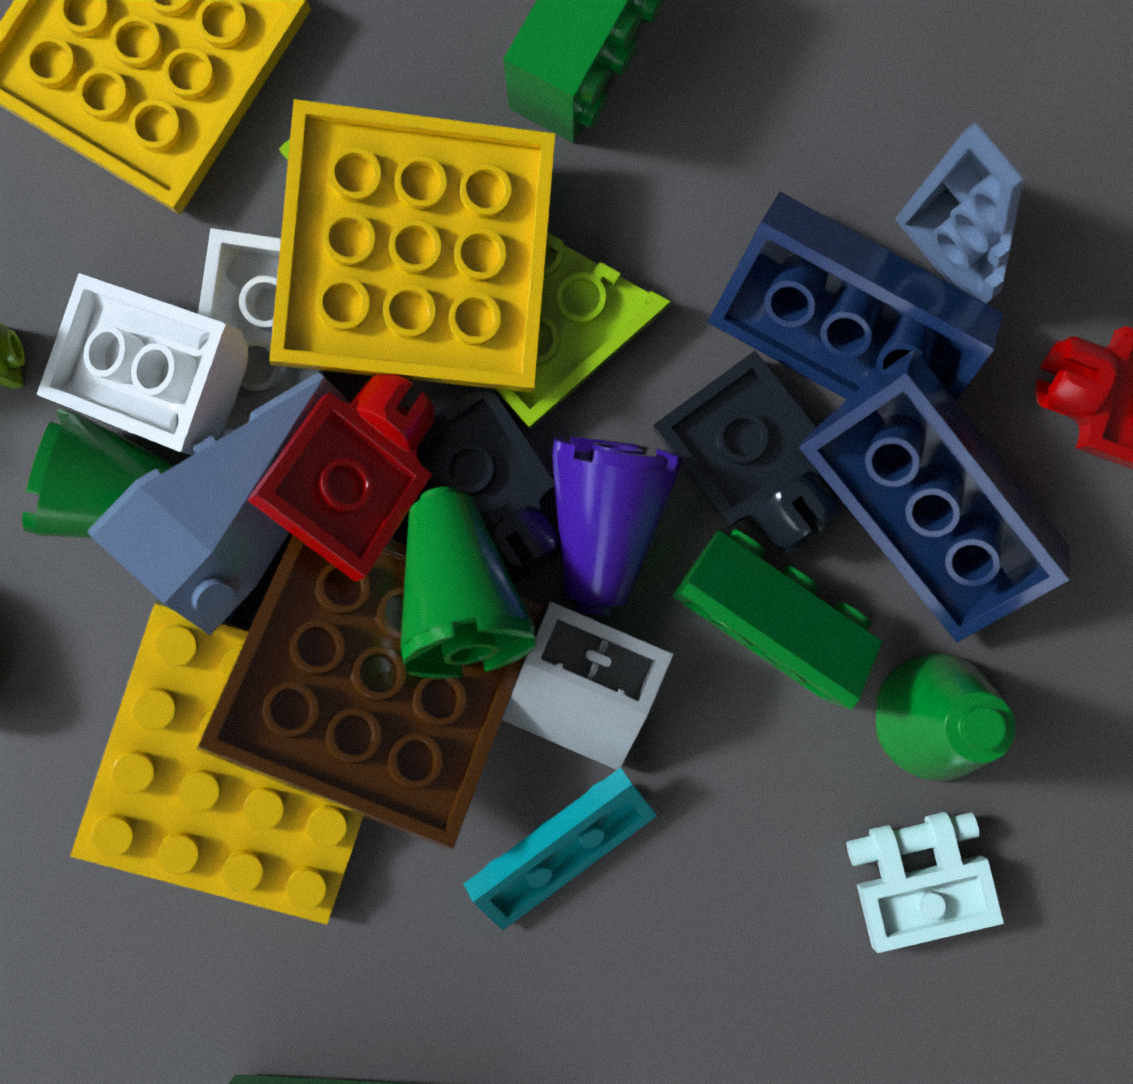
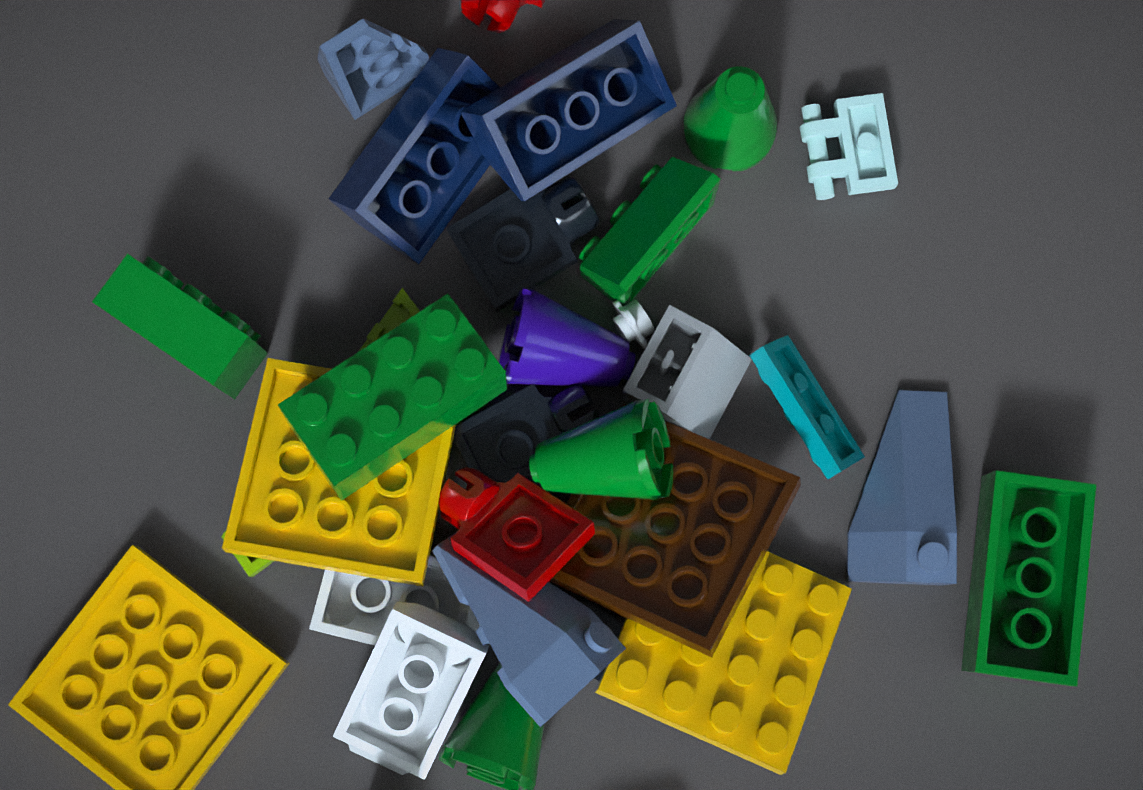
camera: 85 degrees left, 5 degrees down
none -> green brick [278,294,507,501]
none -> white plate [613,299,655,349]
none -> sand blue wedge [846,390,957,586]

